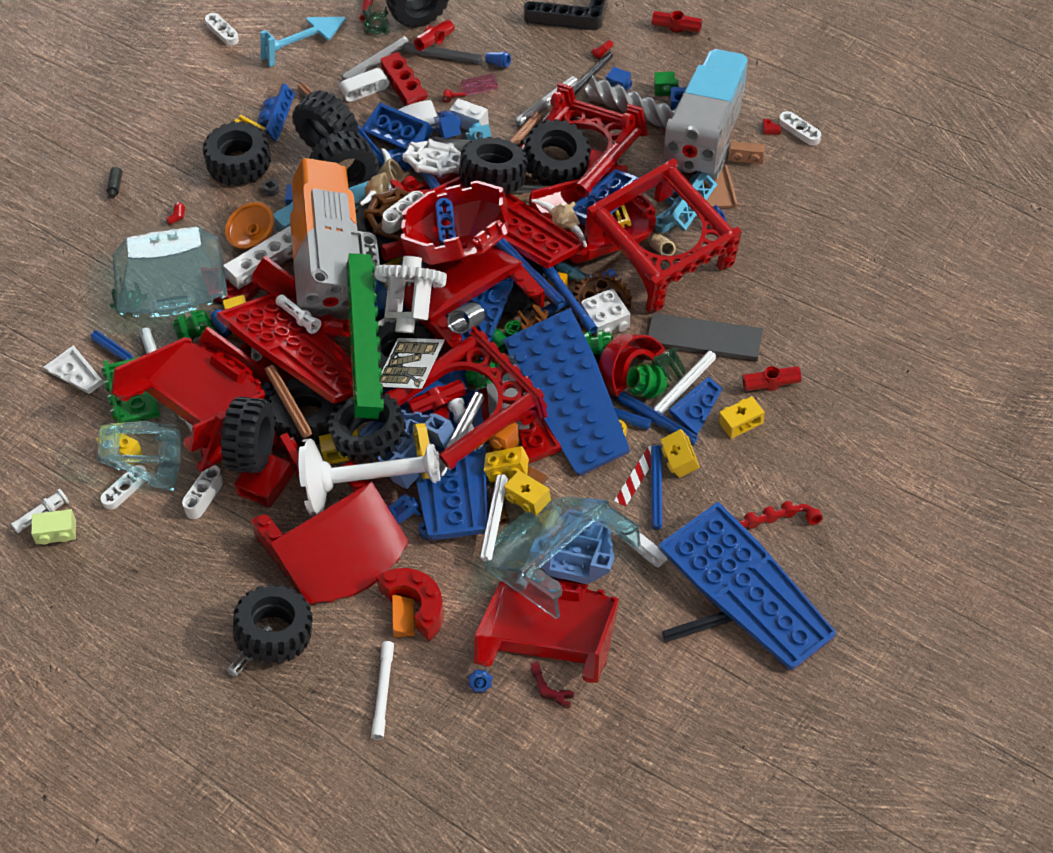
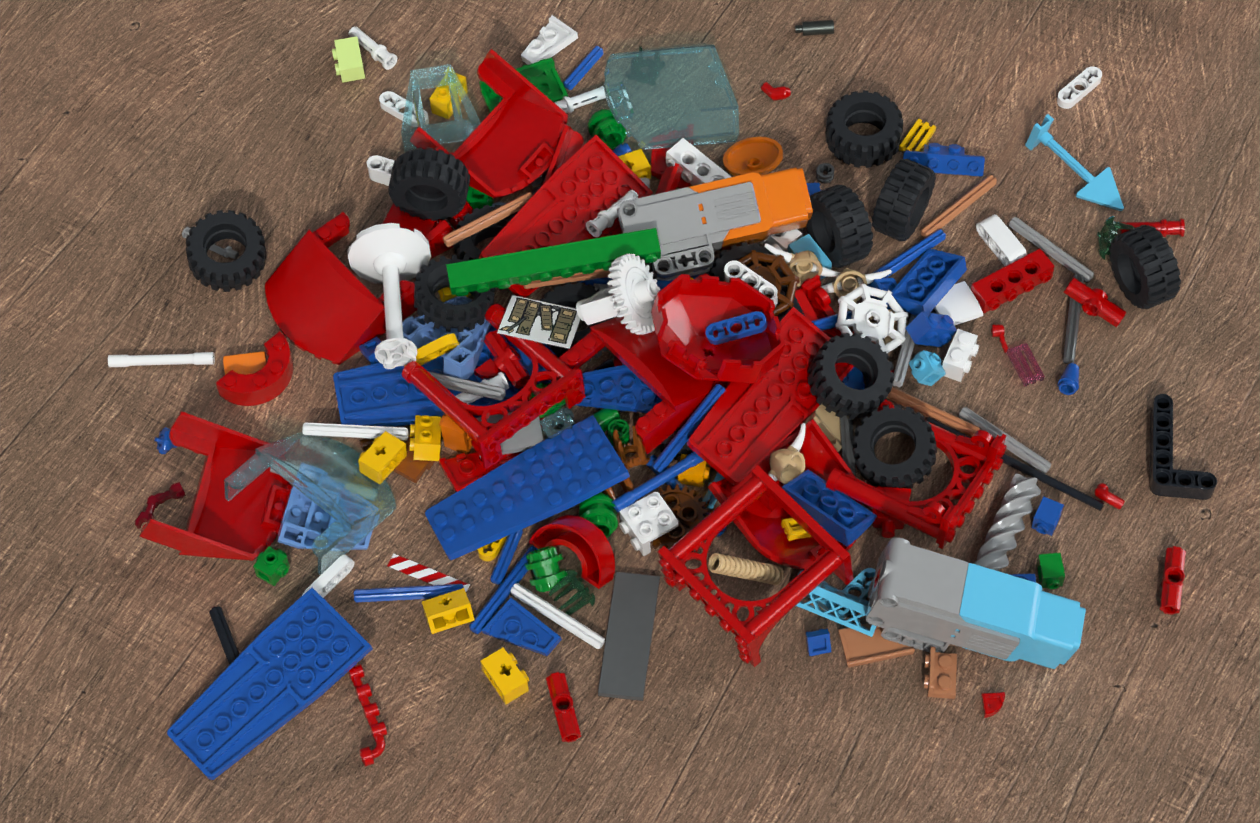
camera: 85 degrees right, 5 degrees up
dark grey piece [447,303,485,334] -> none
white beam [779,111,821,146] -> none
none -> green brick [253,546,290,586]

